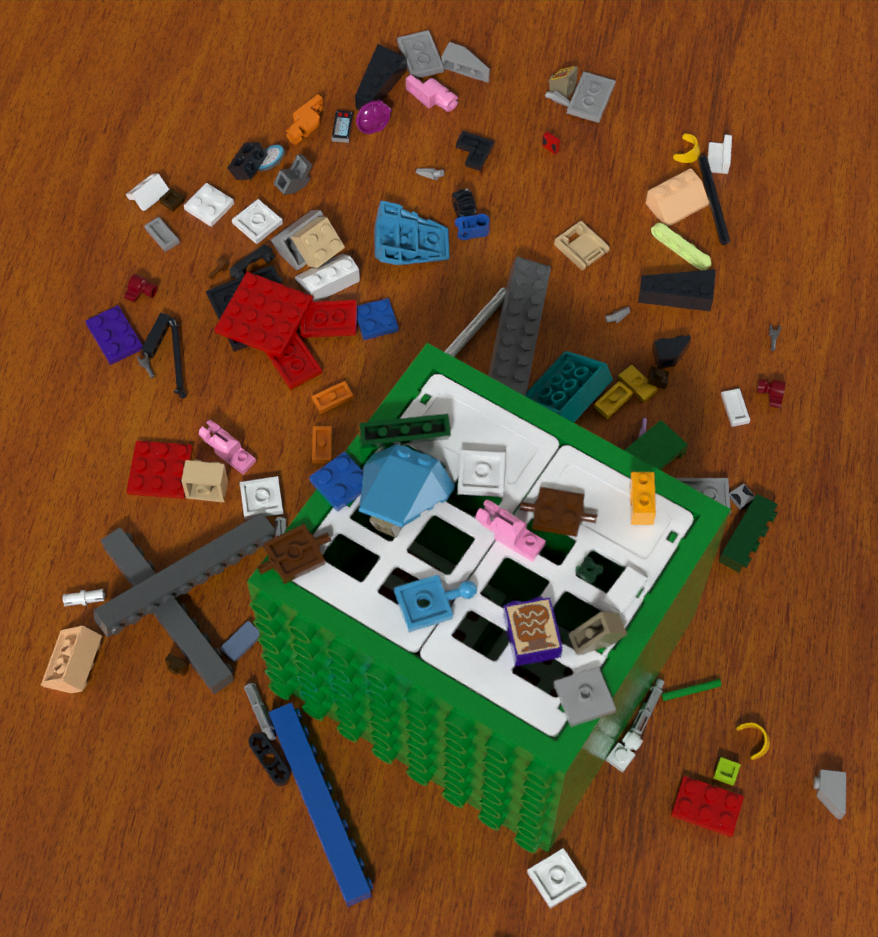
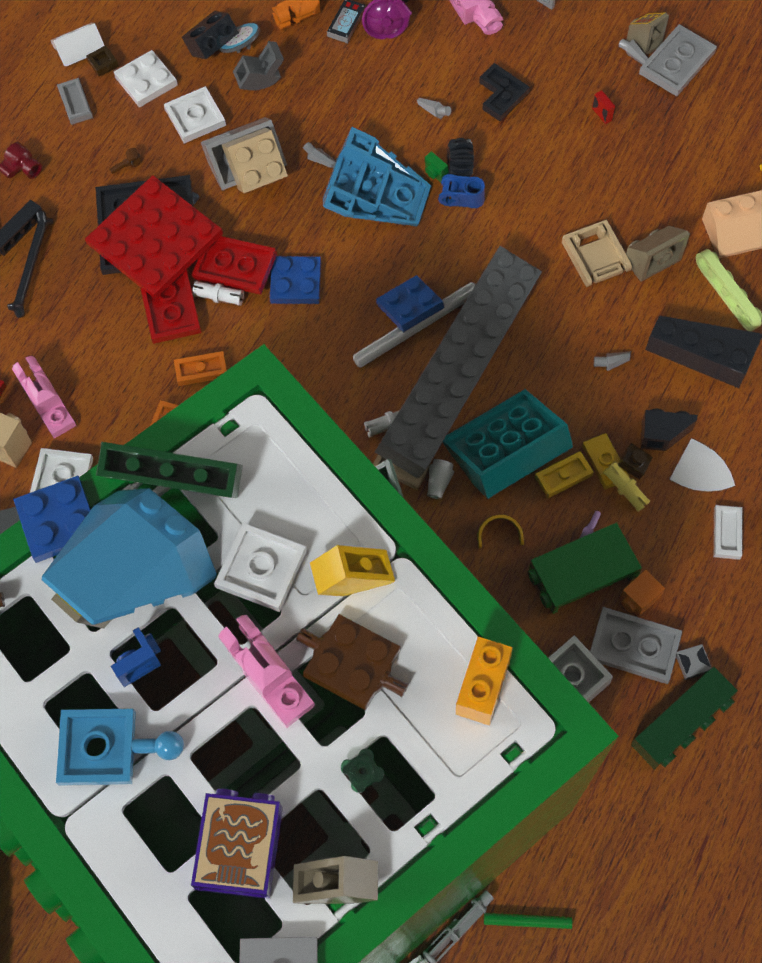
camera: 20 degrees right, 5 degrees up
black piece [229,244,275,279] -> none
white slope [295,254,360,302] -> none
white tile [602,566,647,616] -> none
none -> blue bracket [111,627,161,687]
none -> white pin [192,281,244,306]
none -> light grey bar [303,142,336,168]
none -> yellow slope [310,545,395,596]
none -> blue plate [376,275,445,333]
none -> green plate [425,151,448,182]
none -> light yellow pin [603,461,650,512]
none -> orange brick [619,570,665,617]
none -> dark tan slope [626,226,690,282]
none -> white sticker [669,438,735,492]

